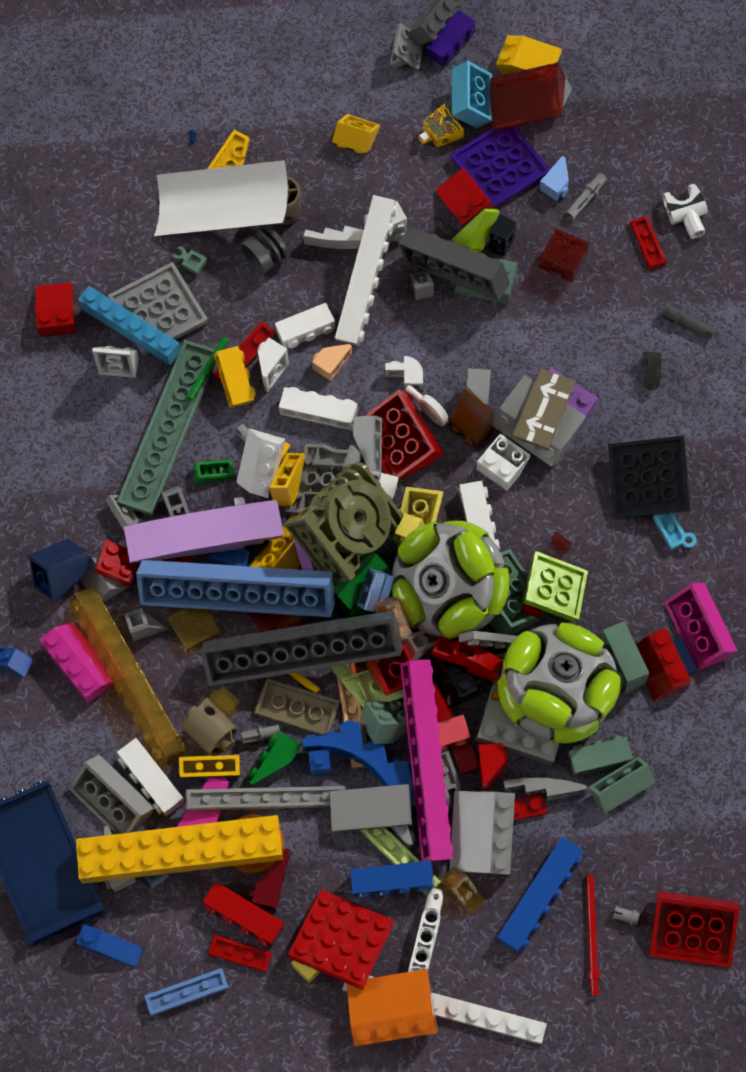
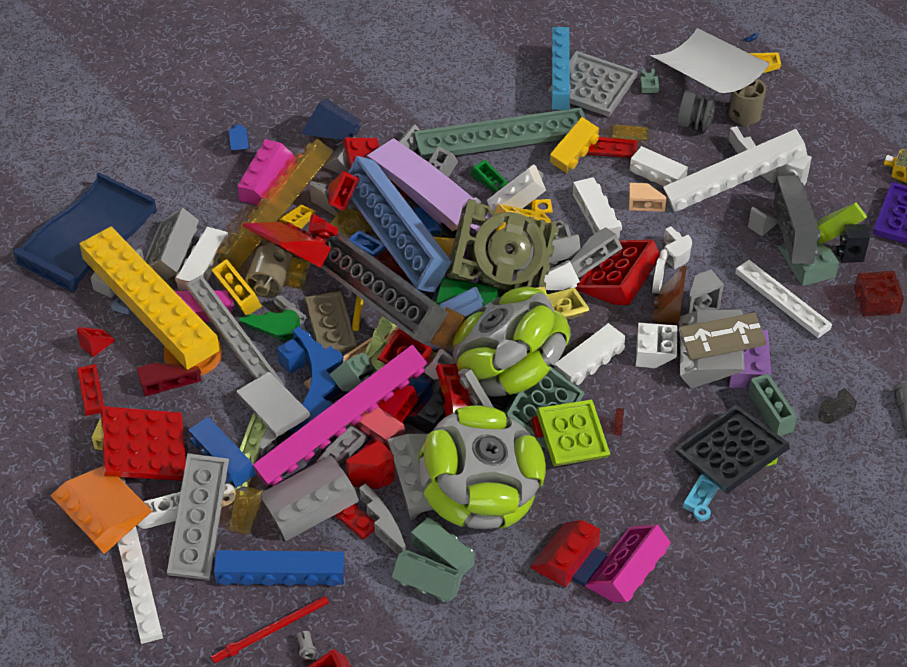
camera: 55 degrees right, 20 degrees down
red slope [35,282,77,337] -> none
blue slope [76,924,143,968] -> none
white slope [92,346,139,378] -> none
medium blue plate [144,968,229,1016] -> none
green bar [186,336,229,401] -> none
red brick [203,881,285,947] -> none
white slope [257,338,289,392] -> none
yellow slope [332,114,380,154] -> none
red slope [436,167,496,227] -> none
sand green brick [600,621,649,693] -> none
none -> red slope [77,327,116,357]
none -> light grey plate [167,454,229,580]
none -> red slope [242,222,331,268]
none -> yellow slope [279,205,316,229]
none -> red bracket [308,214,338,239]
none -> red slope [328,171,360,212]
none -> blue slope [349,230,386,257]
none -> clear yellow slope [612,124,648,141]
none -> white plate [735,260,832,338]
none -> sand green brick [748,374,797,436]

